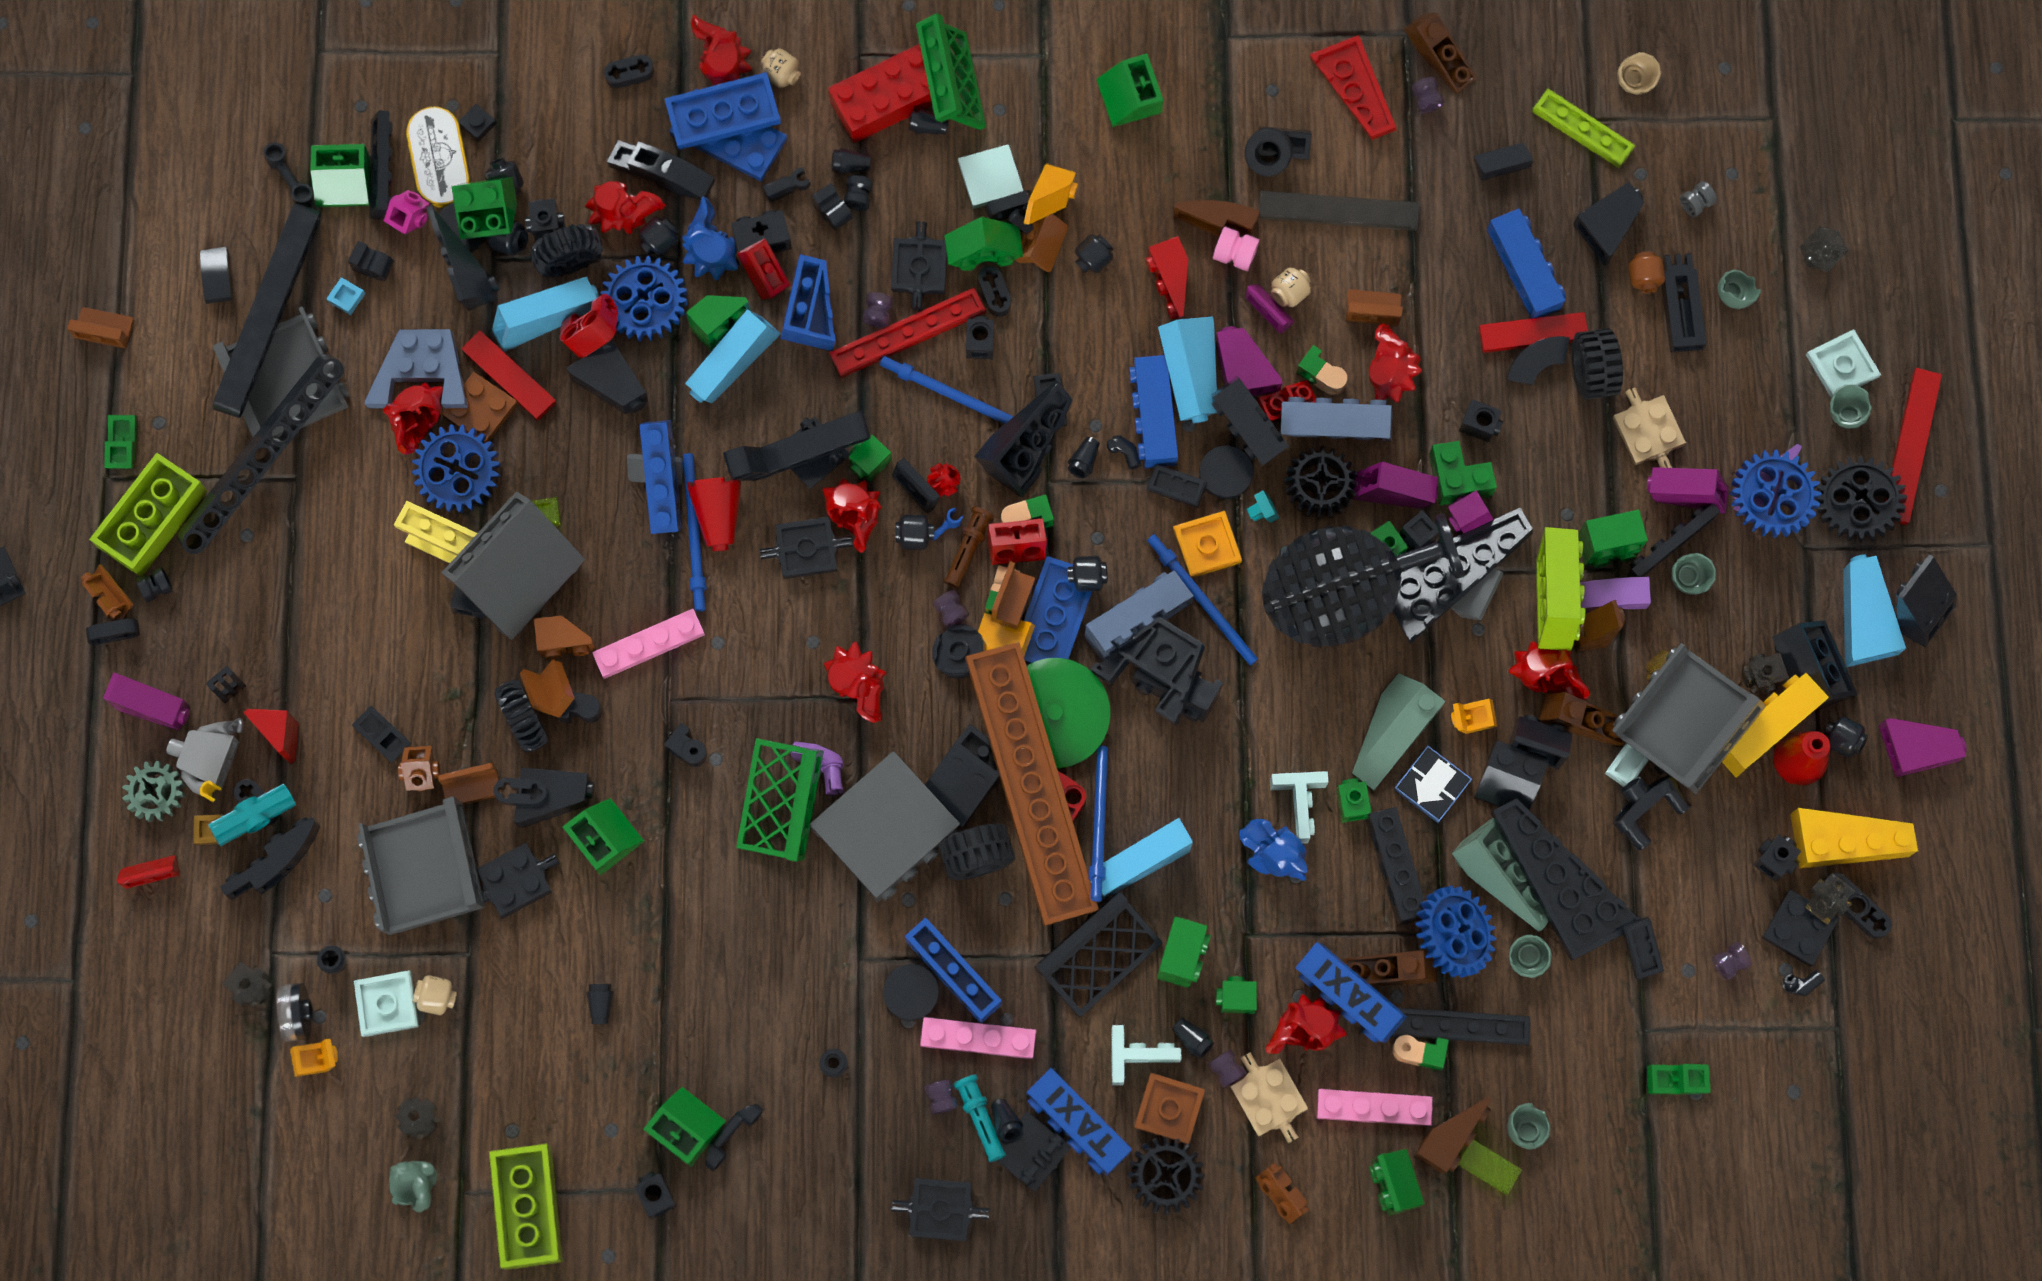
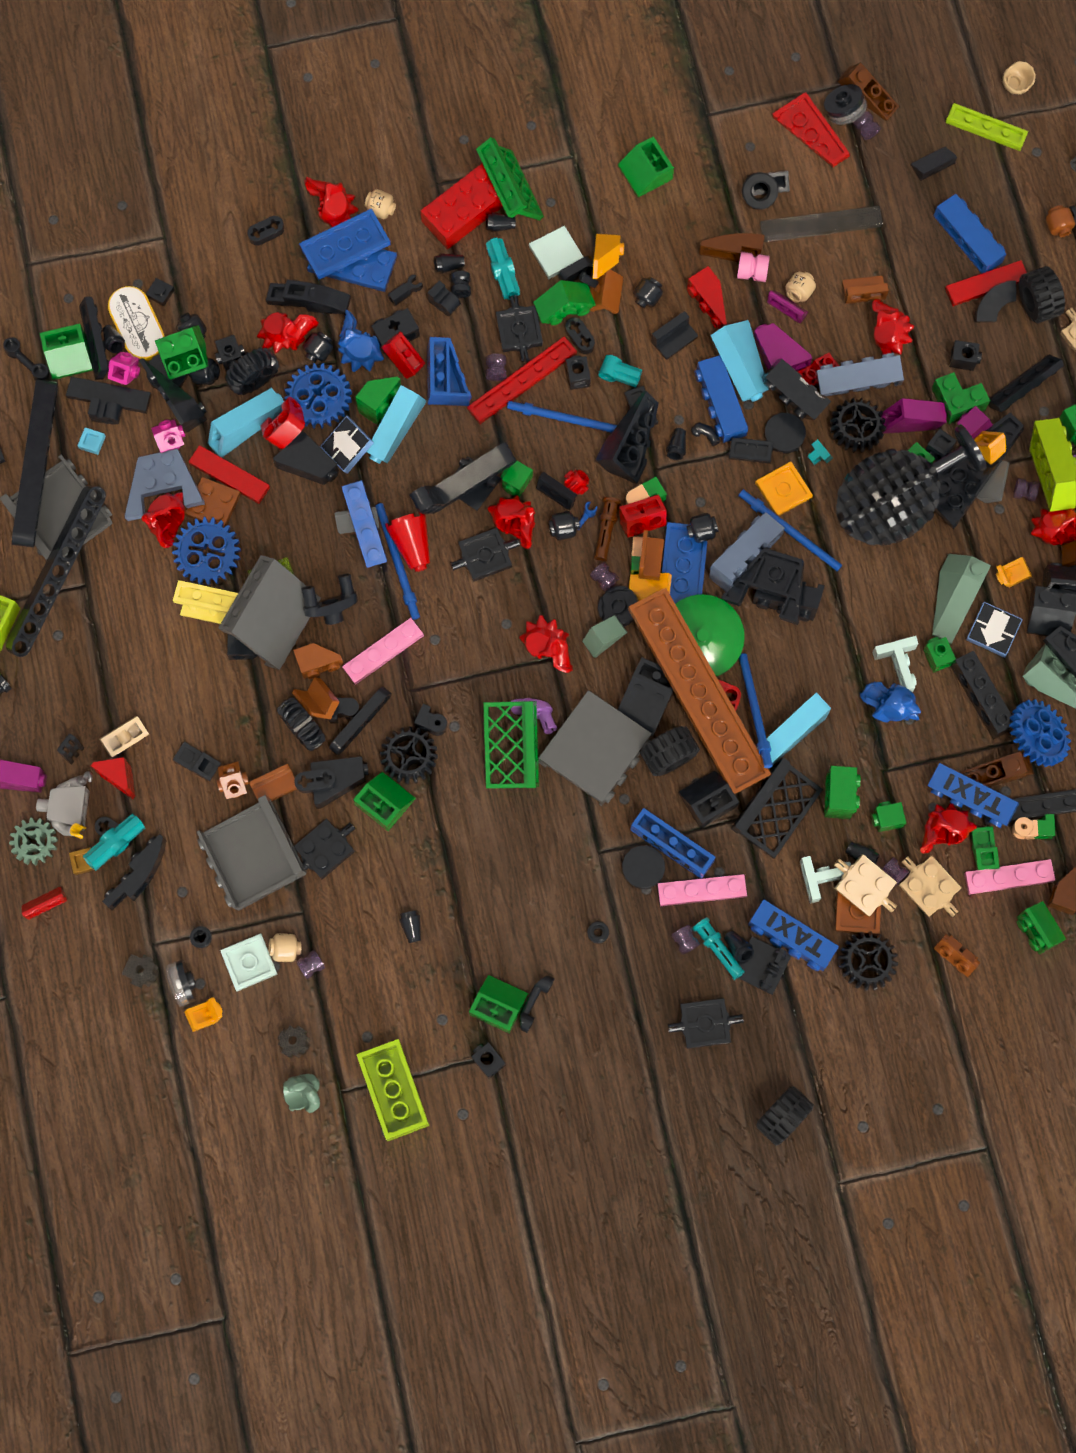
camera: 10 degrees left, 0 degrees up
leg [1296,345,1347,396] -> none
black slope [1573,182,1645,266] -> none
none -> black tile [66,377,152,414]
none -> tan brick [99,716,149,757]
none -> black cone [102,324,125,353]
none -> brick [151,419,185,453]
none -> clear purple wheel [296,949,325,979]
none -> black connector [301,573,358,625]
none -> tile [320,415,374,474]
none -> black beam [329,687,392,756]
none -> black gear [380,727,438,784]
none -> teal piece [486,237,520,300]
none -> sand green slope [582,615,628,658]
none -> teal piece [598,355,642,388]
none -> black panel [651,311,698,359]
none -> black slope [678,770,739,829]
none -> black piece [824,84,867,125]
none -> plate [834,854,897,916]
none -> green slope [970,827,1000,871]
none -> light orange slope [974,431,1006,464]
none -> black plate [988,354,1064,412]
none -> wheel [1013,478,1039,502]

